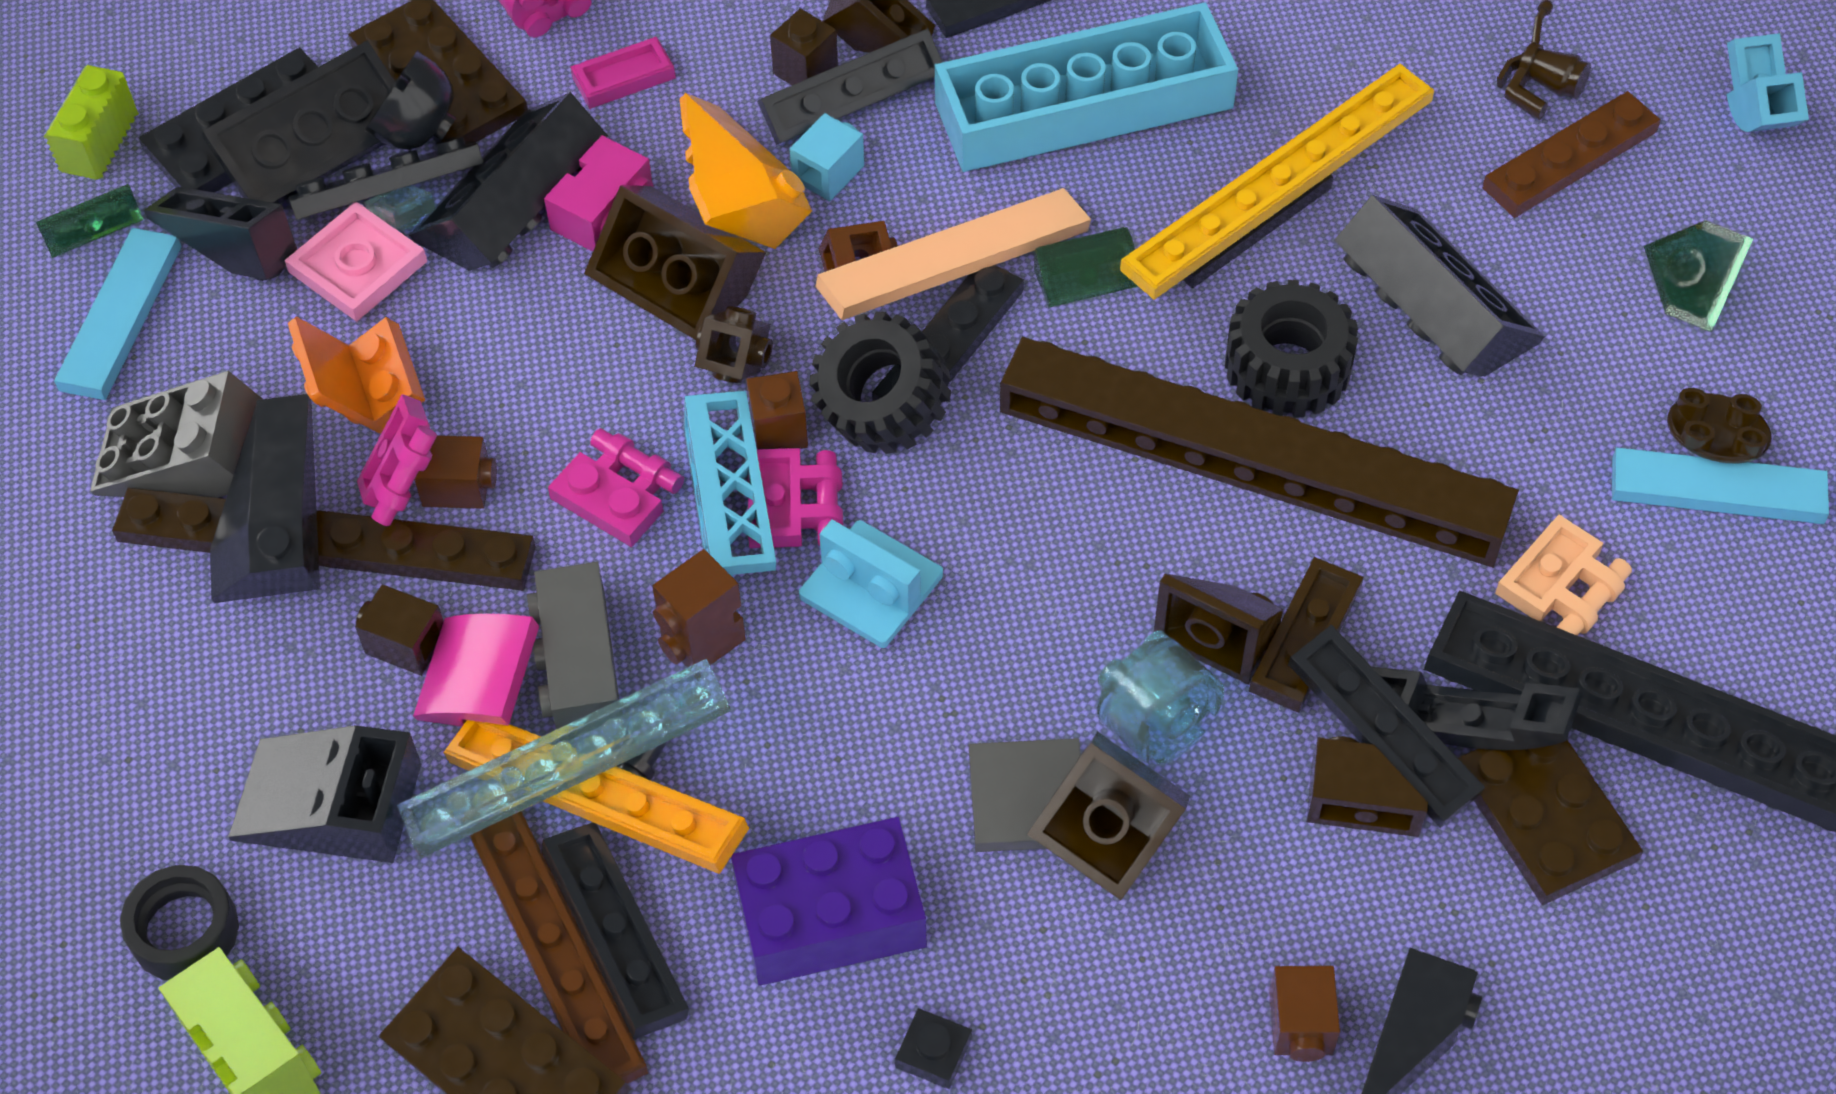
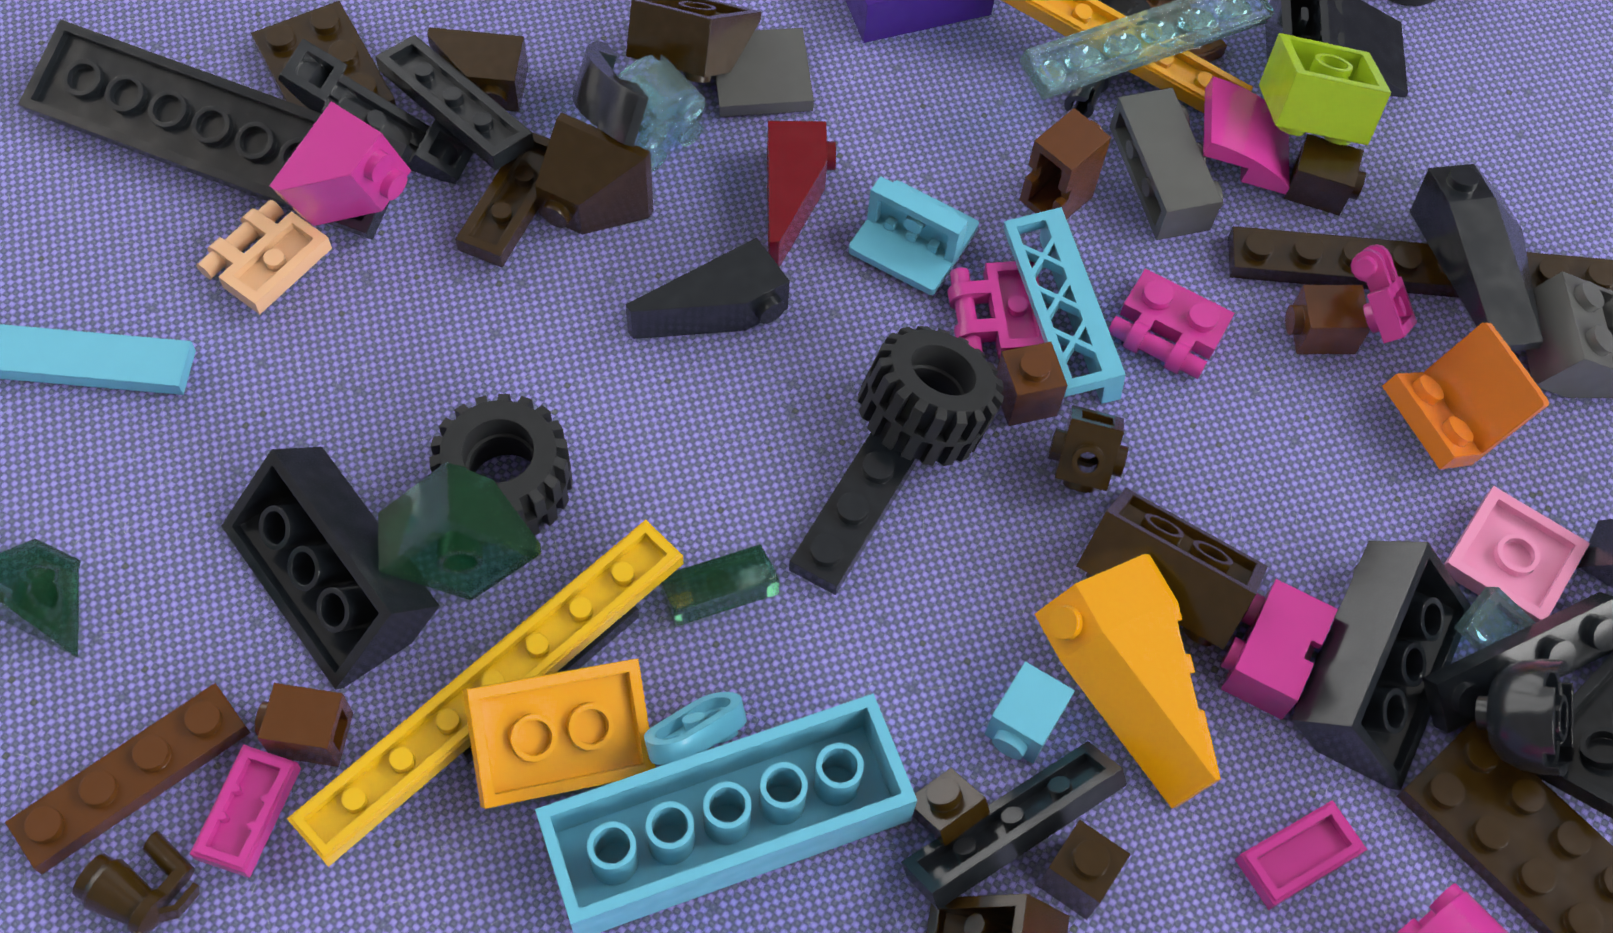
camera: 170 degrees right, 5 degrees up
light nougat tile [816,188,1091,320] -> none
reddish brown brick [818,220,898,272] -> none
dark brown brick [1000,336,1519,568] -> none
dark brown dish [1667,388,1772,463] -> none
none -> dark pink plate [190,744,301,878]
none -> reddish brown brick [255,683,353,767]
none -> dark pink slope [269,101,411,226]
none -> clear green slope [378,462,541,601]
none -> light orange plate [463,659,656,809]
none -> black slope [572,41,649,147]
none -> black slope [625,238,790,339]
none -> medium azure plate [644,692,747,766]
none -> dark red slope [767,121,836,267]
none -> dark brown plate [912,768,990,846]
none -> lime brick [1259,33,1391,146]

